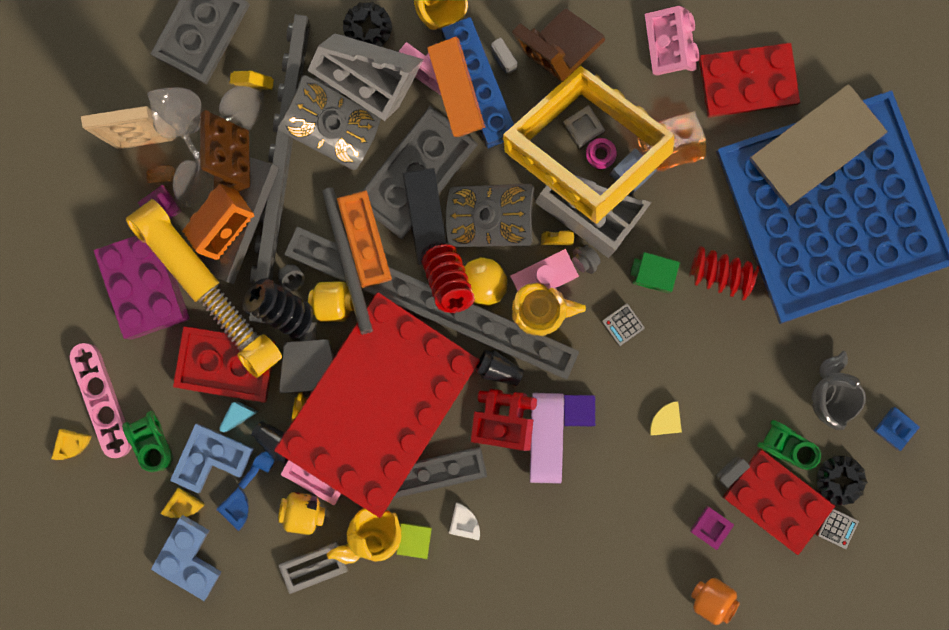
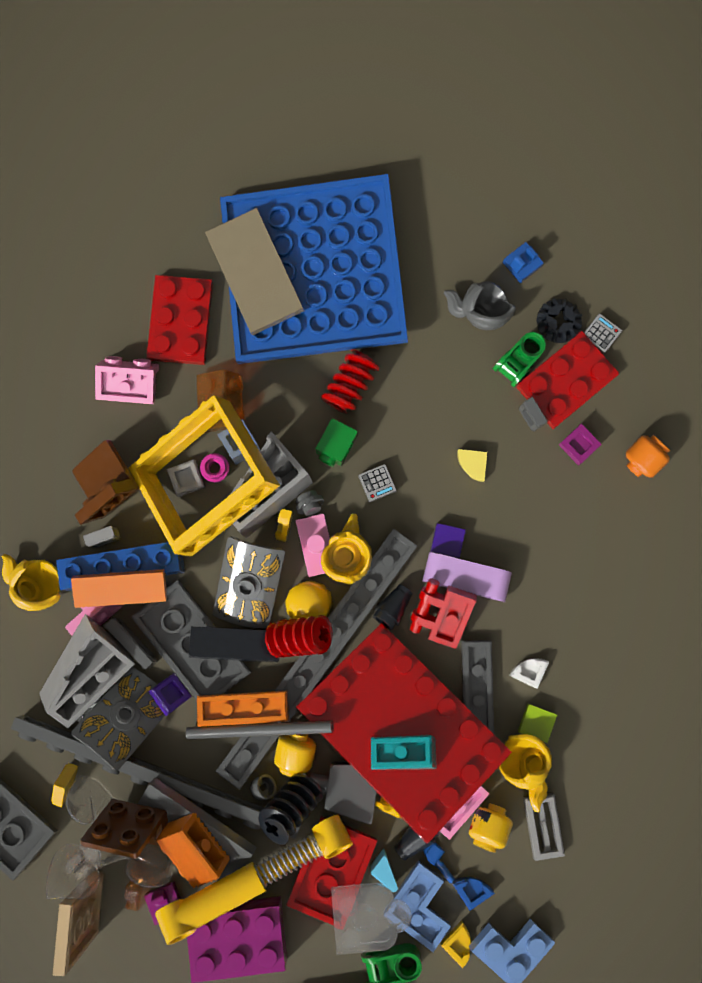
camera: 80 degrees left, 5 degrees down
black gear [343,2,392,47] -> none
none -> dark grey tile [104,618,158,670]
none -> dark purple tile [148,673,192,716]
none -> clear plate [331,883,411,955]
none -> teal slope [371,735,437,770]

